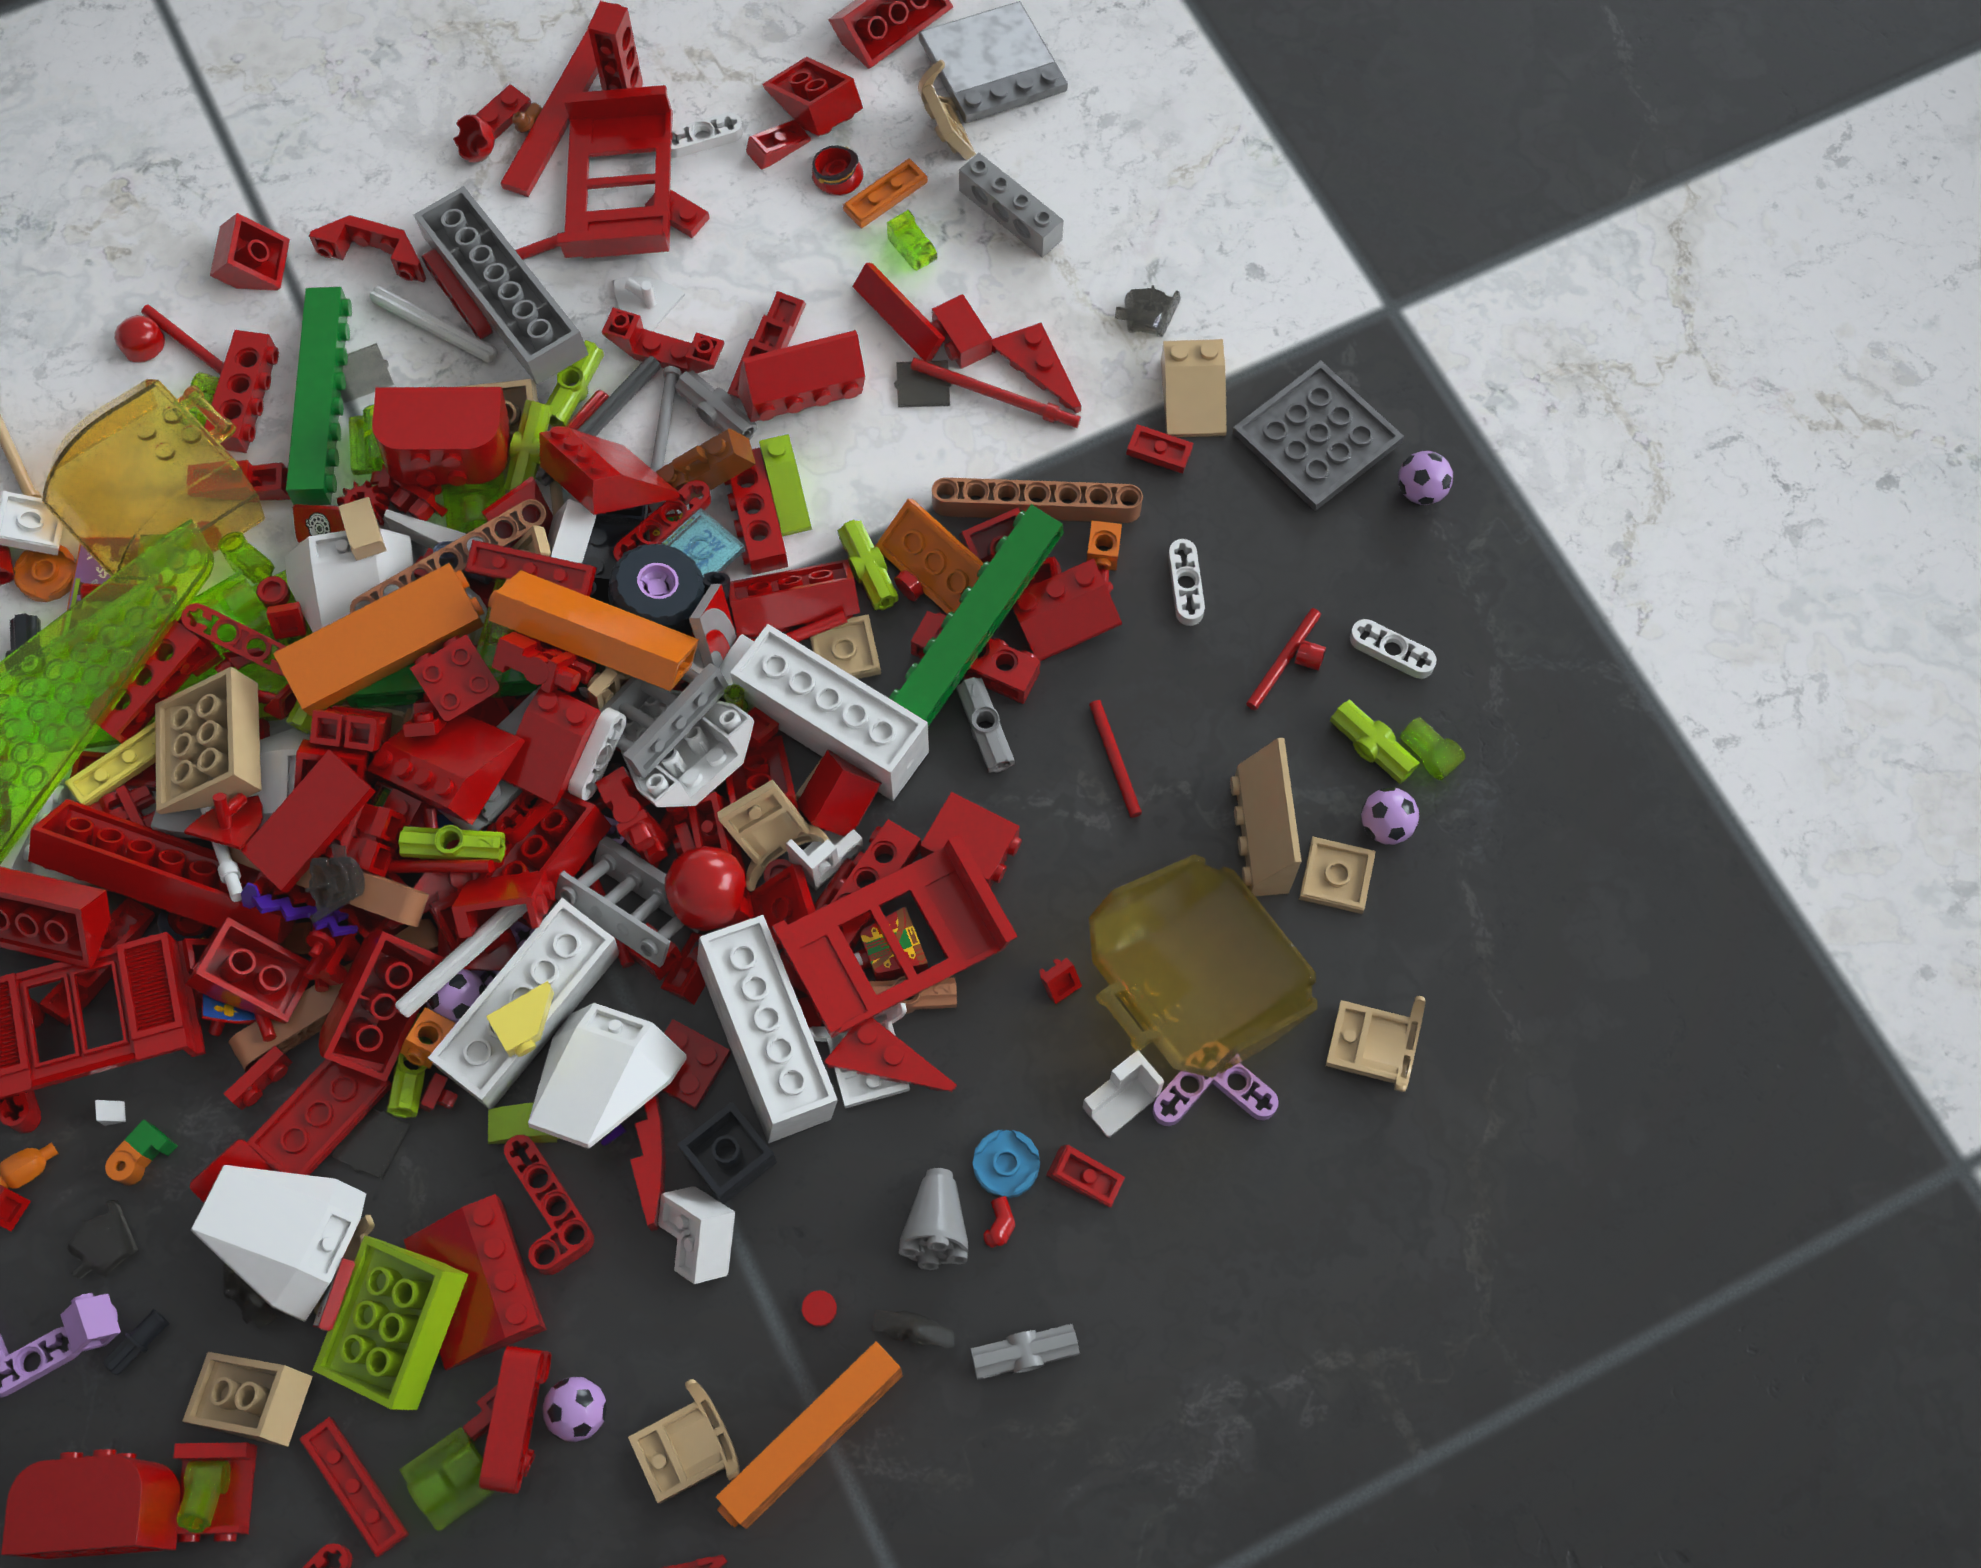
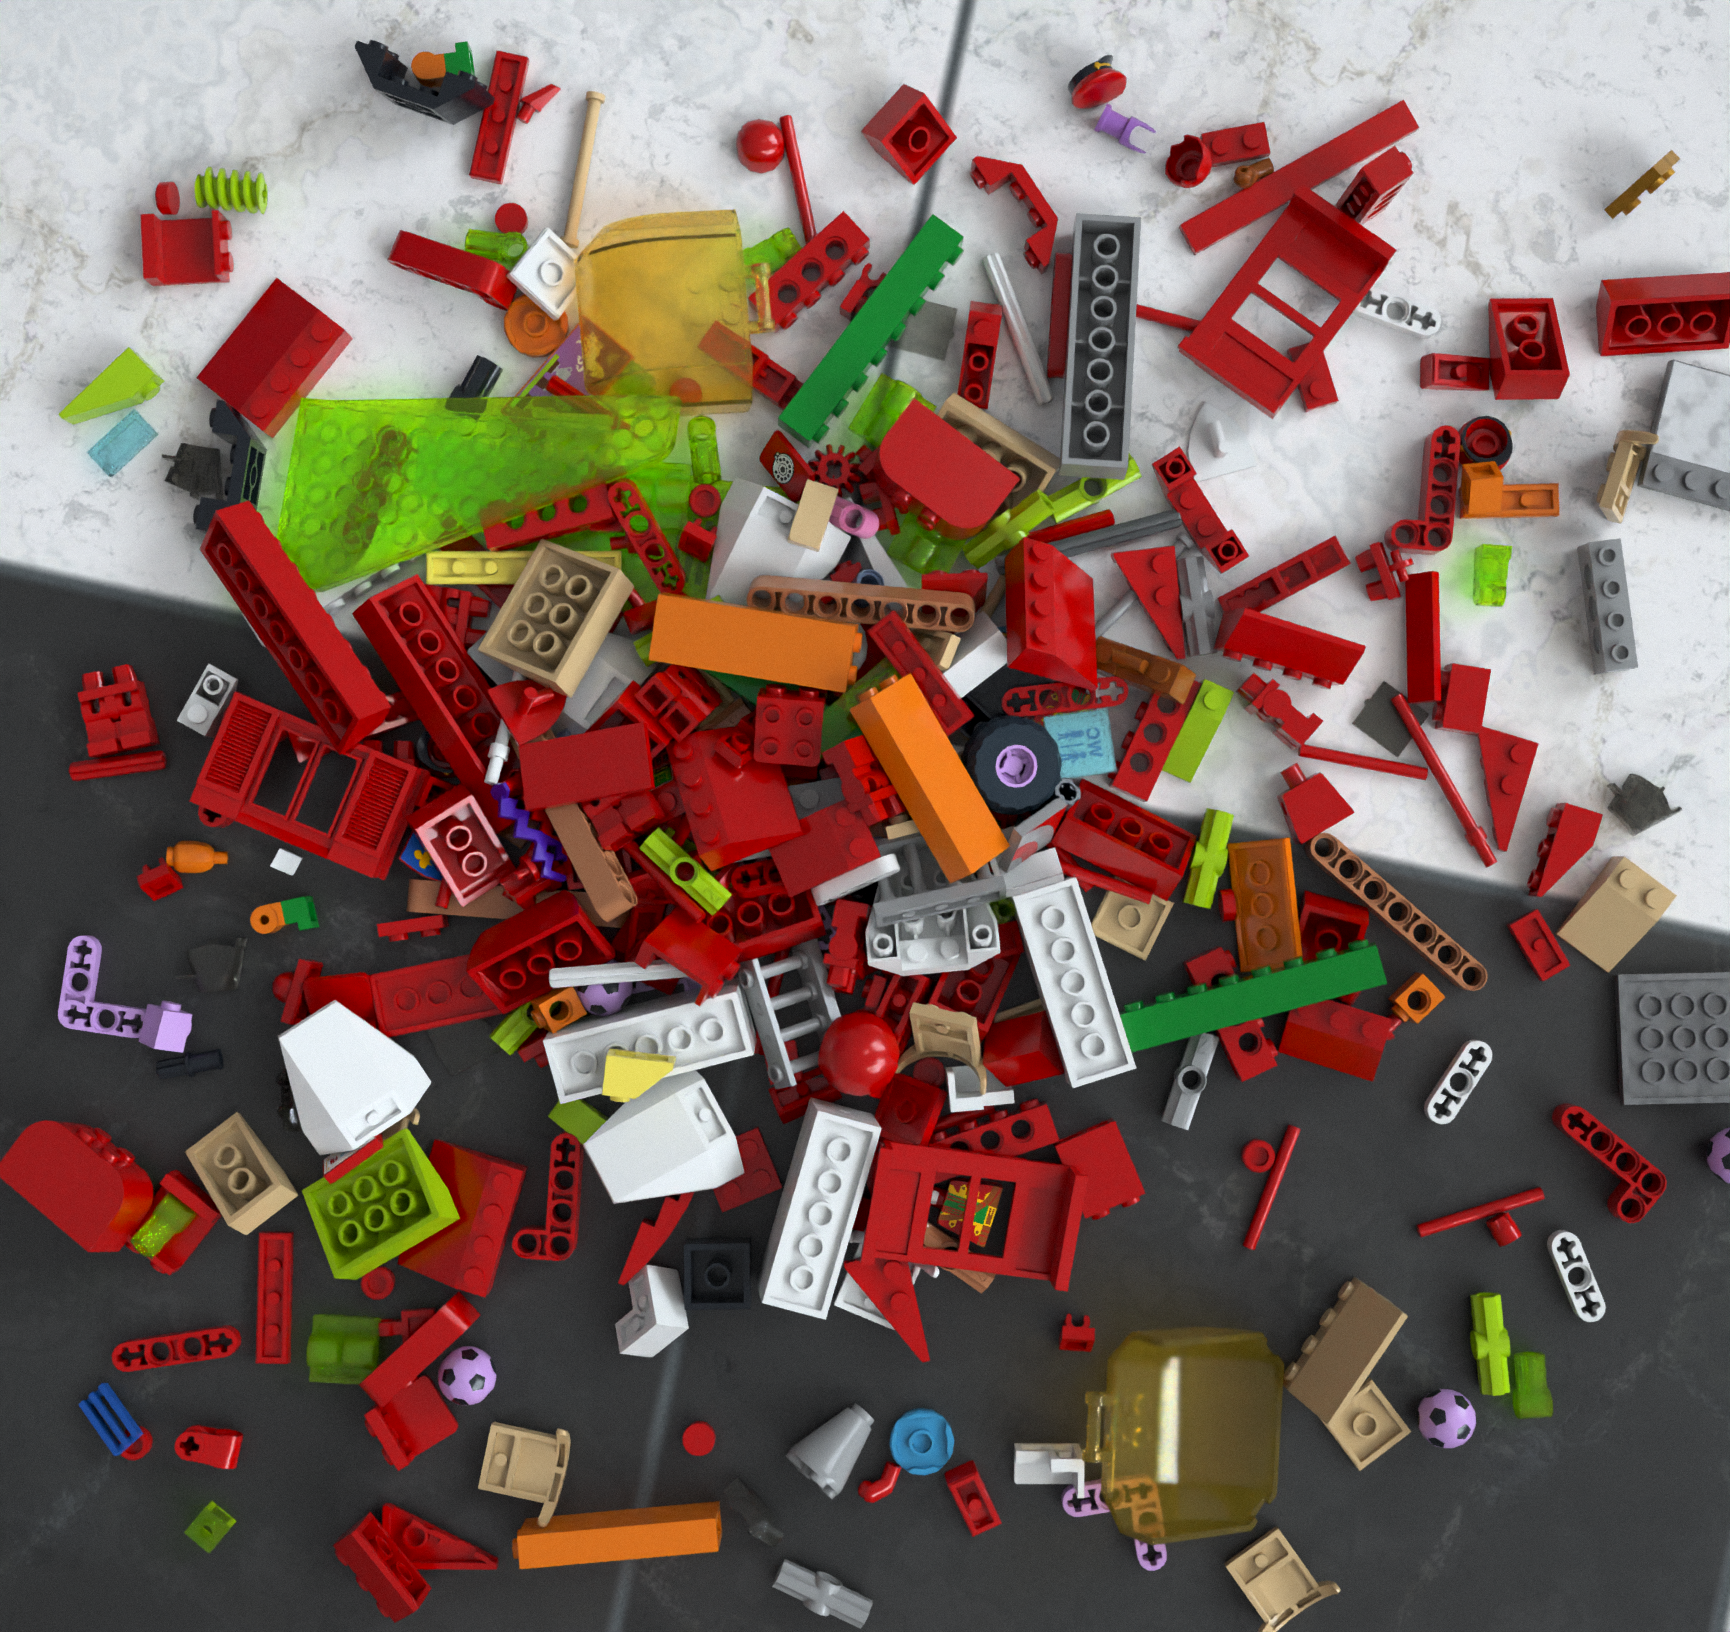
camera: 40 degrees right, 20 degrees up
clear smoke piece [305,844,365,924] -> none
none -> red tile [272,959,323,1025]
none -> red tile [361,1266,395,1300]
none -> red bracket [364,1375,458,1471]
none -> bright pink piece [829,496,879,539]
none -> red plate [840,263,886,321]
none -> red slope [957,301,1003,409]
none -> red piece [1068,55,1127,109]
none -> medium lavender piece [1094,104,1156,154]
none -> red wing [1111,546,1186,659]
none -> red hips [1236,673,1323,751]
none -> red tile [1241,1139,1275,1173]
none -> red torso [1277,763,1355,845]
none -> red bar [1298,744,1428,780]
none -> red hips [1355,542,1414,601]
none -> red beam [1384,425,1461,555]
none -> orange brick [1460,461,1504,515]
none -> red slope [1527,803,1603,897]
none -> red beam [1552,1103,1667,1223]

